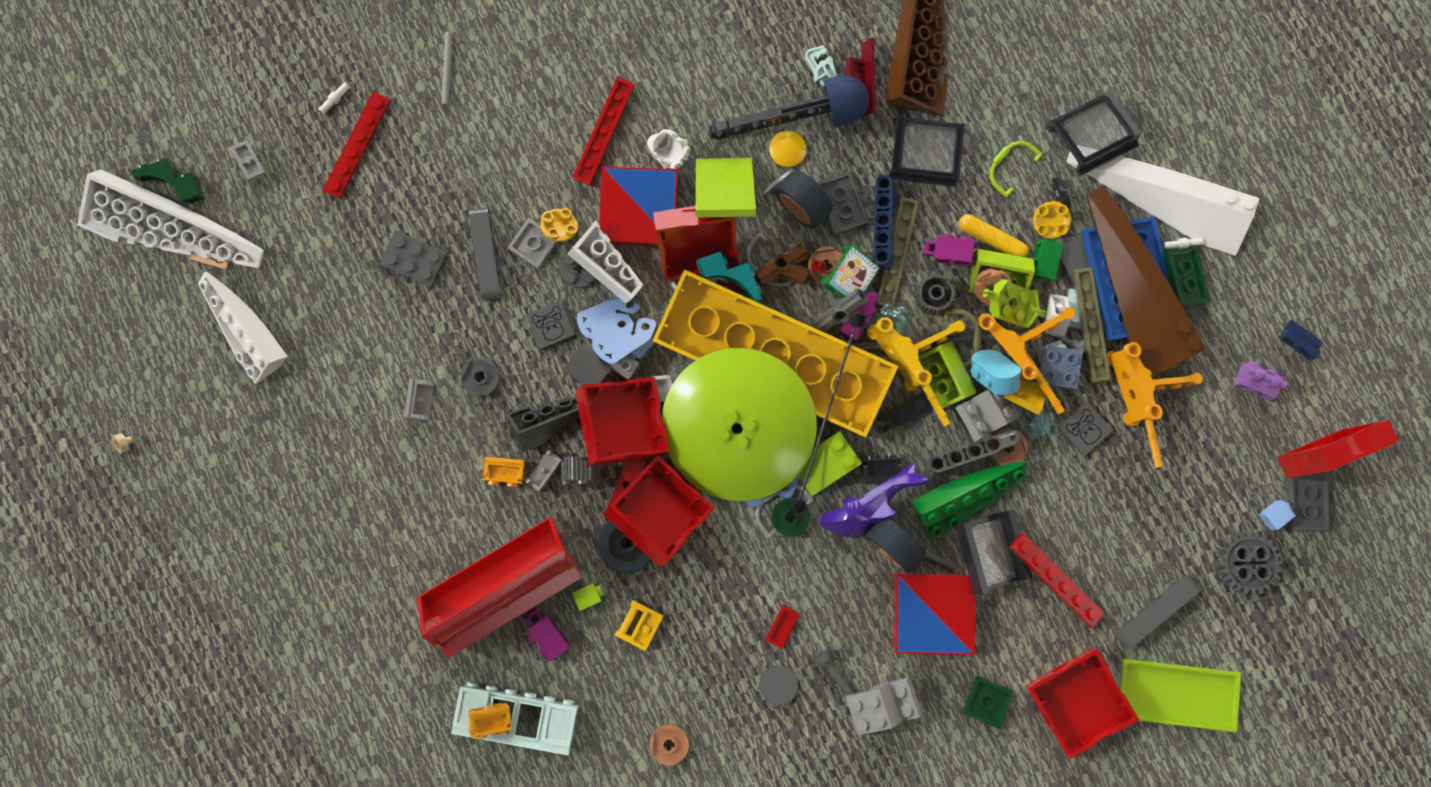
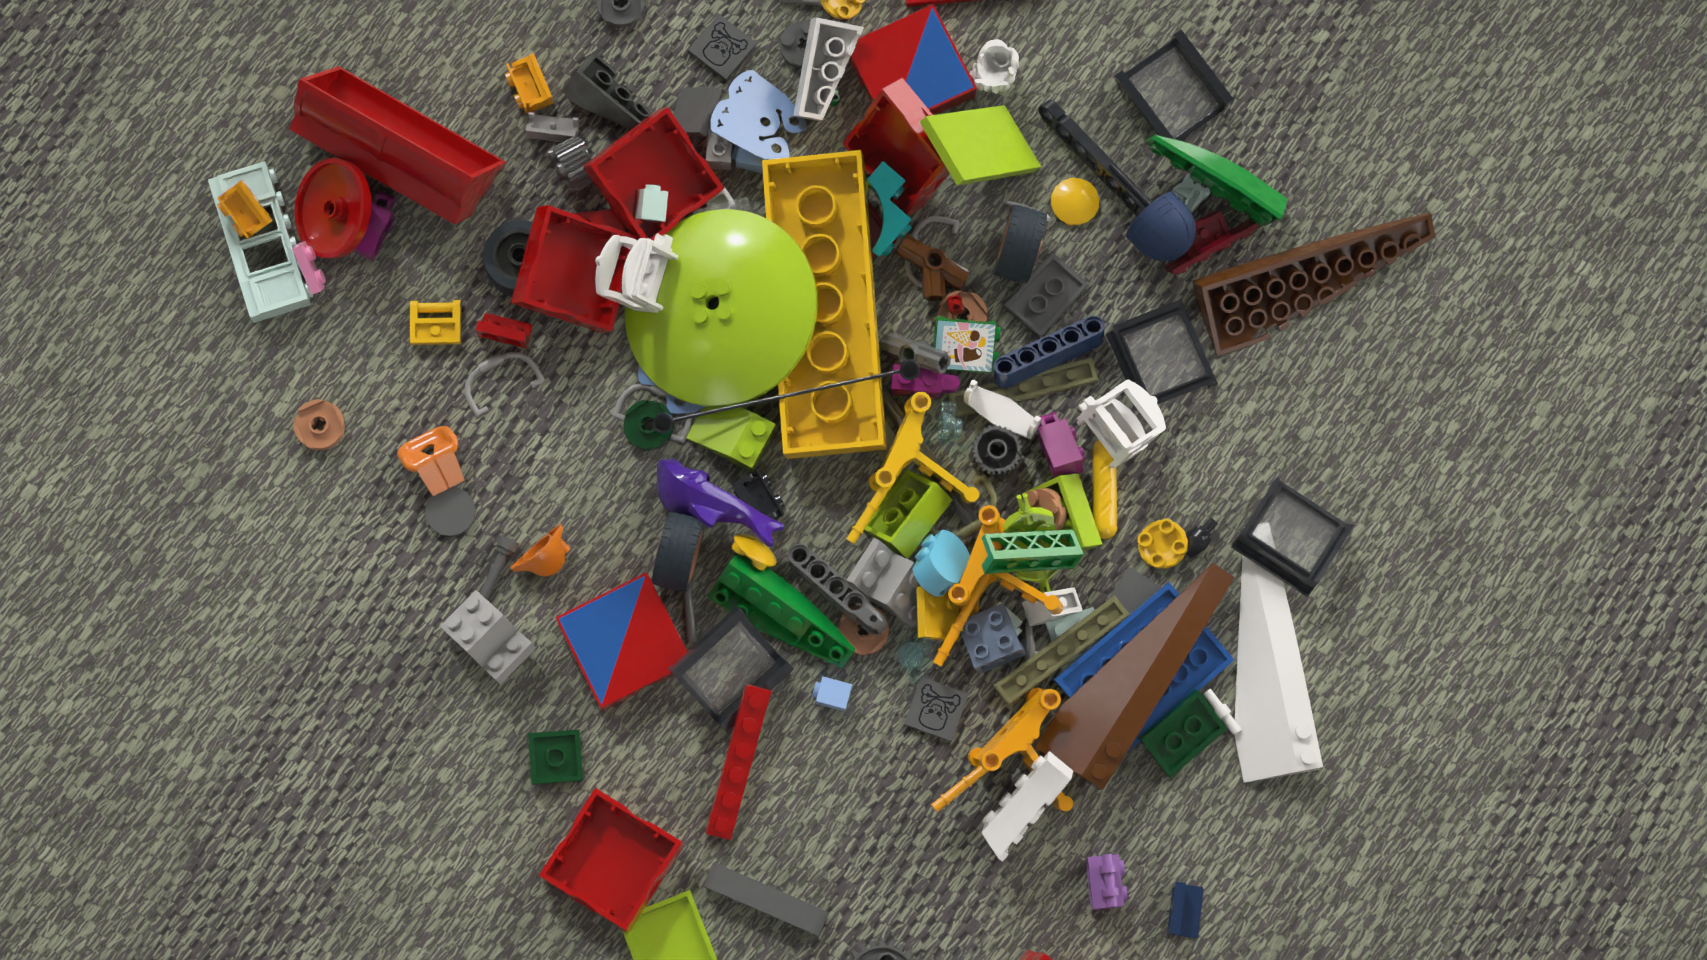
camera: 55 degrees right, 5 degrees down
lime brick [572,583,604,611] -> none
red tile [765,605,800,649] -> none
black hinge [876,393,932,432] -> none
lime piece [989,141,1043,197] -> none
green hinge [1033,238,1063,282] -> none
none -> bright pink plate [292,241,326,295]
none -> red dish [294,158,371,259]
none -> orange piece [397,426,464,496]
none -> light grey piece [464,352,545,417]
none -> red bracket [476,313,533,349]
none -> orange hat [510,524,571,577]
none -> white animal [595,234,678,313]
none -> light aqua brick [635,185,668,222]
none -> yellow dish [731,533,777,571]
none -> light blue brick [812,676,852,712]
none -> white piece [964,380,1041,439]
none -> green fence [981,530,1083,574]
none -> white wedge [982,751,1073,862]
none -> white animal [1076,380,1166,468]
none -> piece [1114,29,1234,141]
none -> green wedge [1145,135,1287,226]

